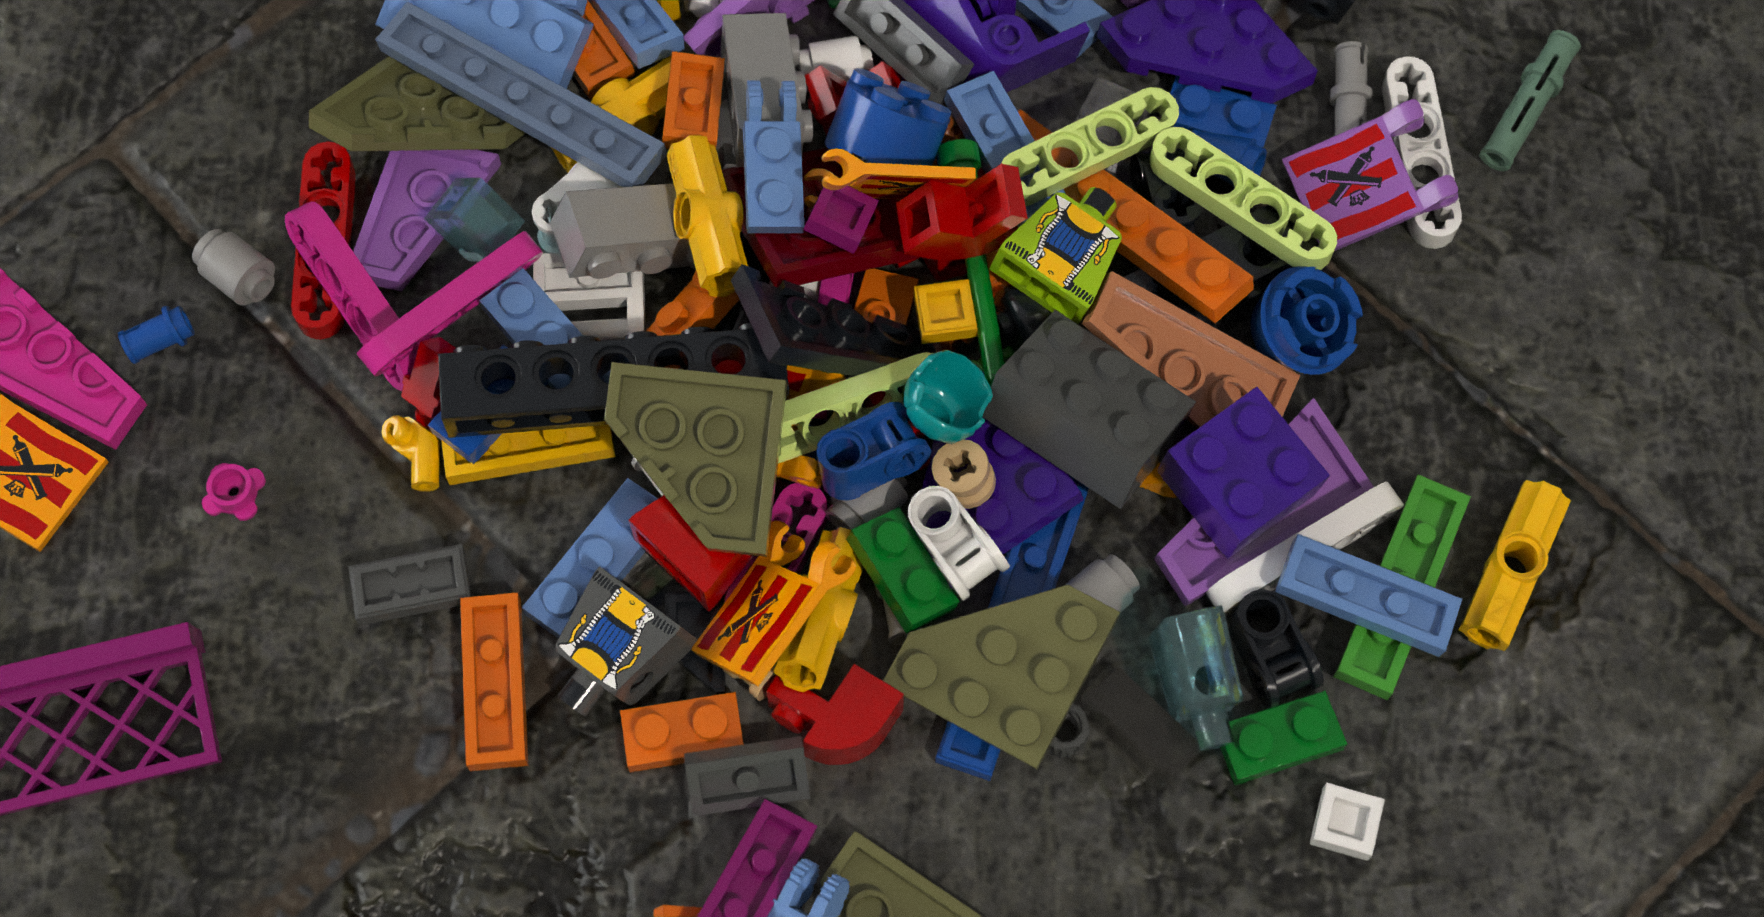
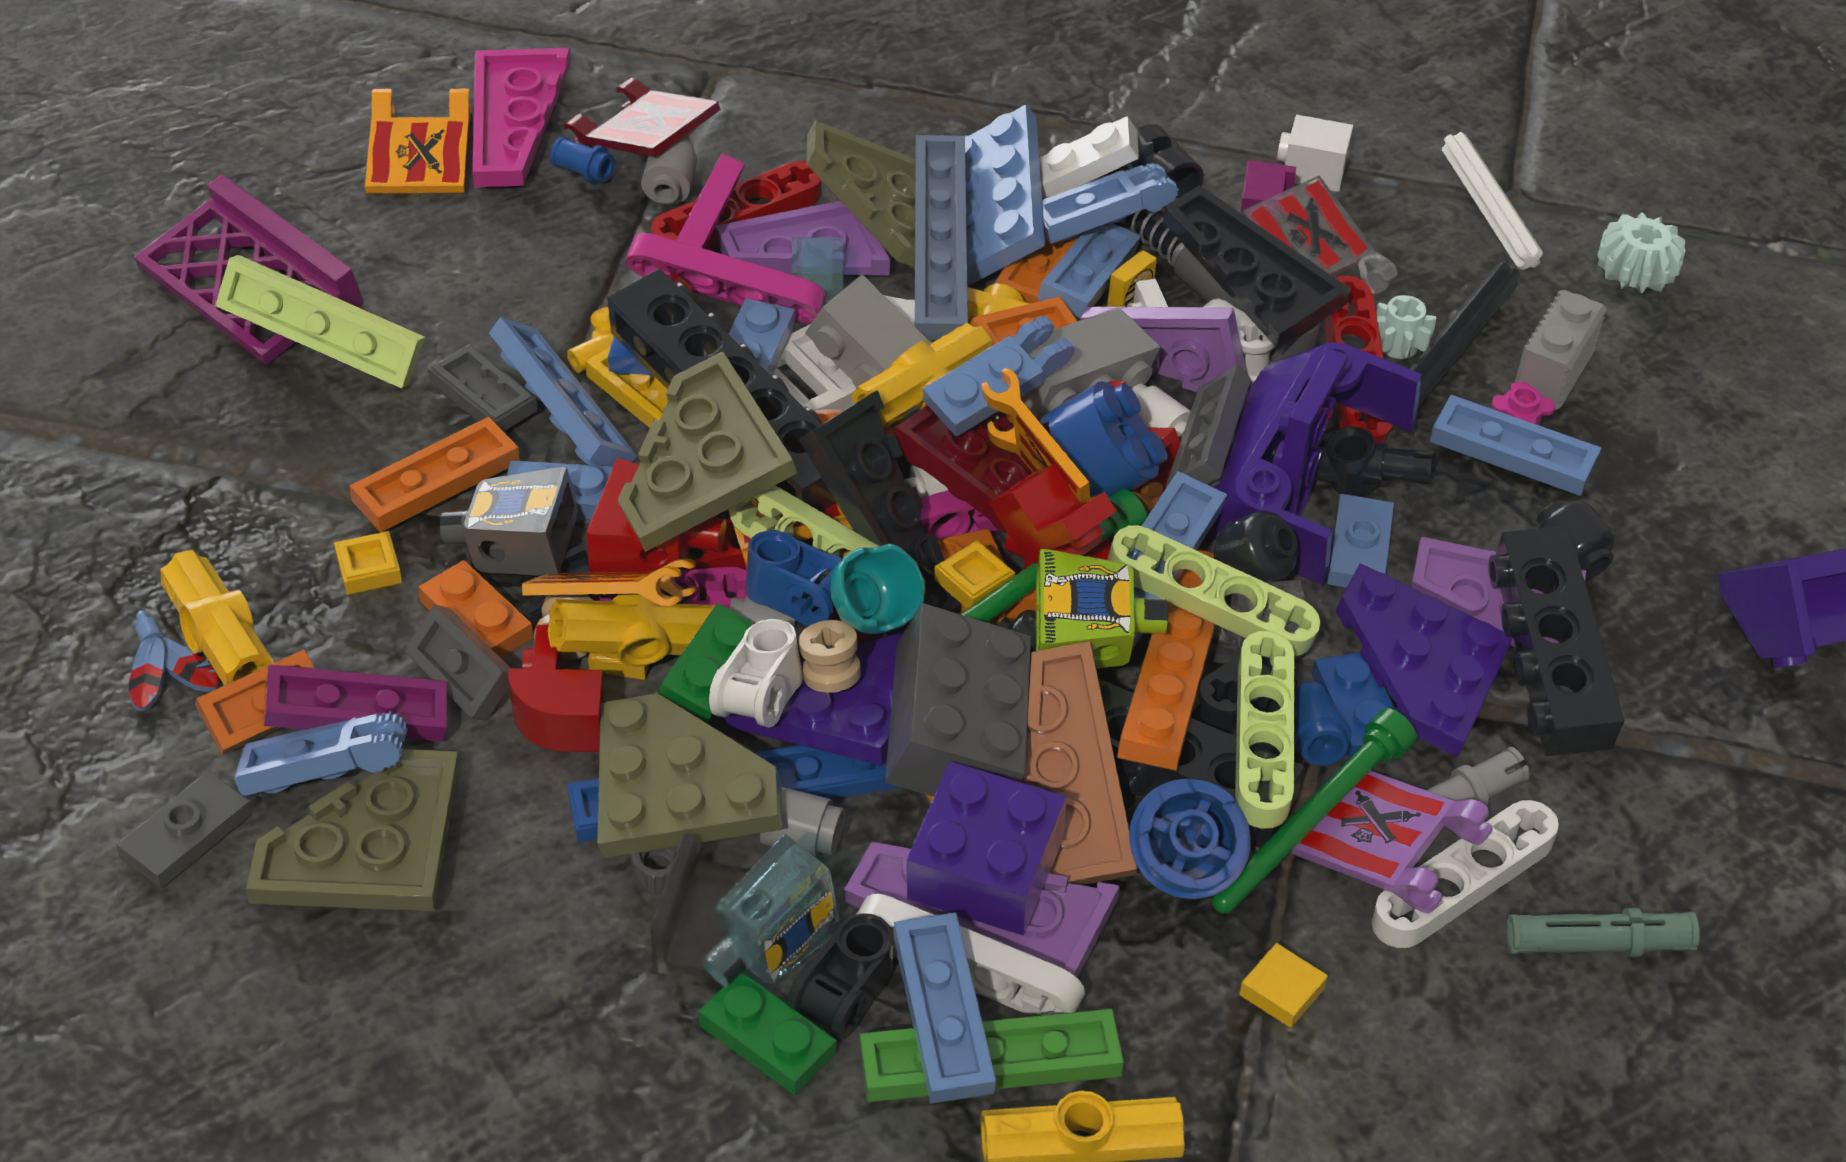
camera: 55 degrees right, 20 degrees down
dark pink plate [202,463,266,521] -> none
magenta plate [803,176,879,254] -> none
white plate [1310,783,1385,861] -> none
none -> yellowish green plate [215,255,425,388]
none -> yellow tile [334,531,402,595]
none -> medium blue plate [489,317,638,466]
none -> flag [563,78,721,157]
none -> green piece [1212,708,1417,914]
none -> black head [1214,510,1298,584]
none -> yellow tile [1239,943,1328,1028]

